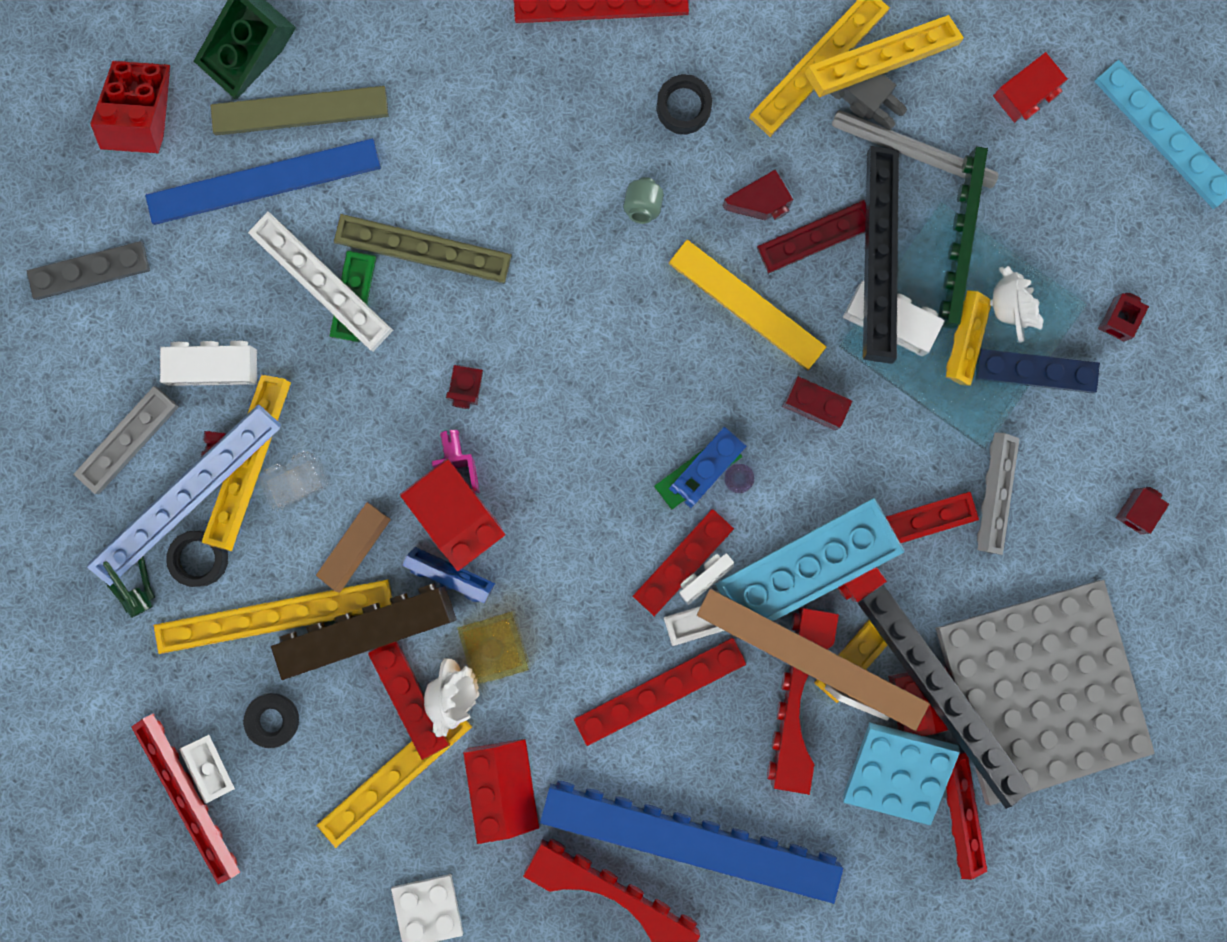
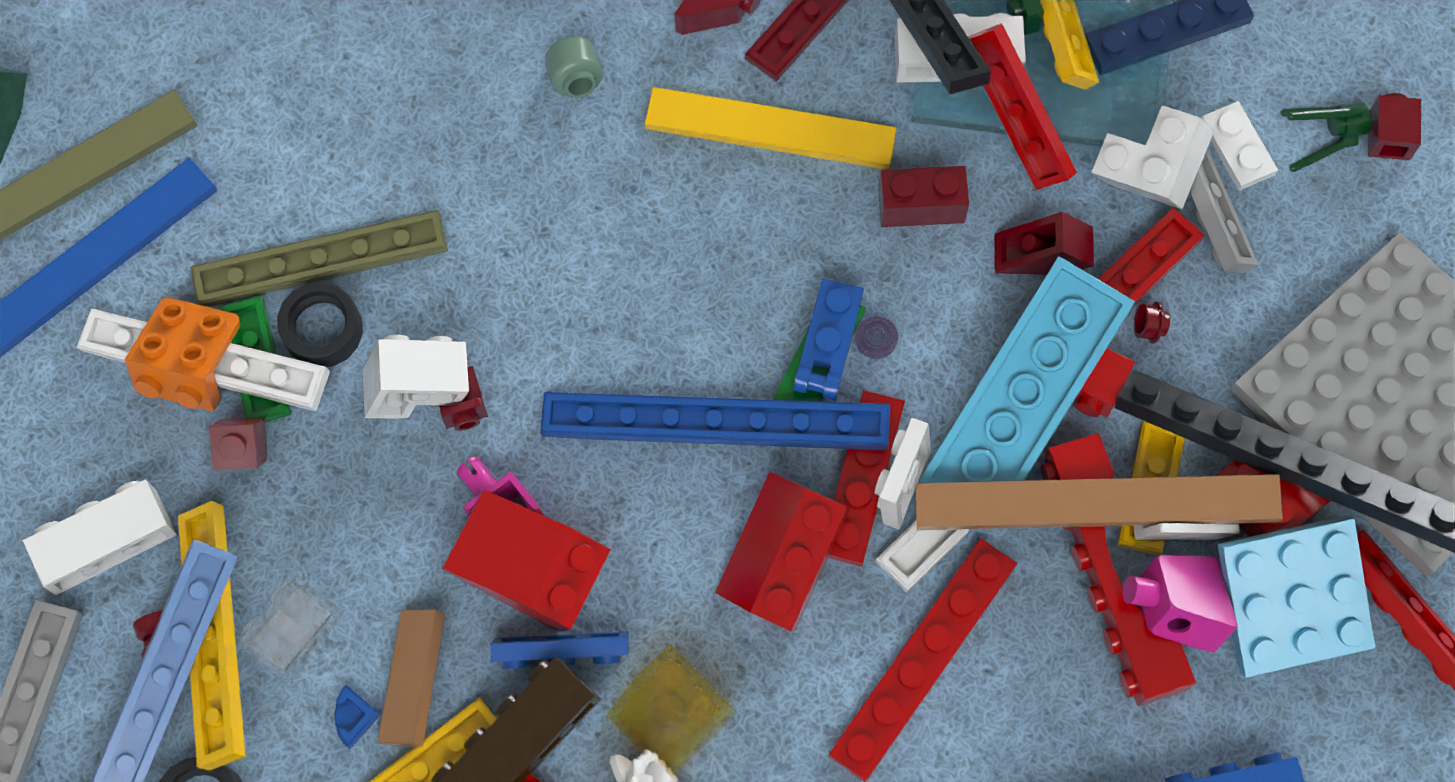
camera: 25 degrees left, 15 degrees down
none -> orange bracket [124,298,240,412]
none -> dark red brick [210,417,267,470]
none -> black tyre [277,282,363,367]
none -> blue tile [335,685,380,749]
none -> white brick [363,335,469,419]
none -> blue tile [540,392,890,451]
none -> red slope [715,471,851,632]
none -> red plate [968,23,1077,190]
none -> dark red slope [994,212,1094,275]
none -> white brick [1091,105,1214,209]
none -> dark pink torso [1122,555,1238,653]
none -> dark red plate [1134,301,1170,344]
none -> white plate [1201,101,1278,191]
none -> dark green plant [1281,102,1371,172]

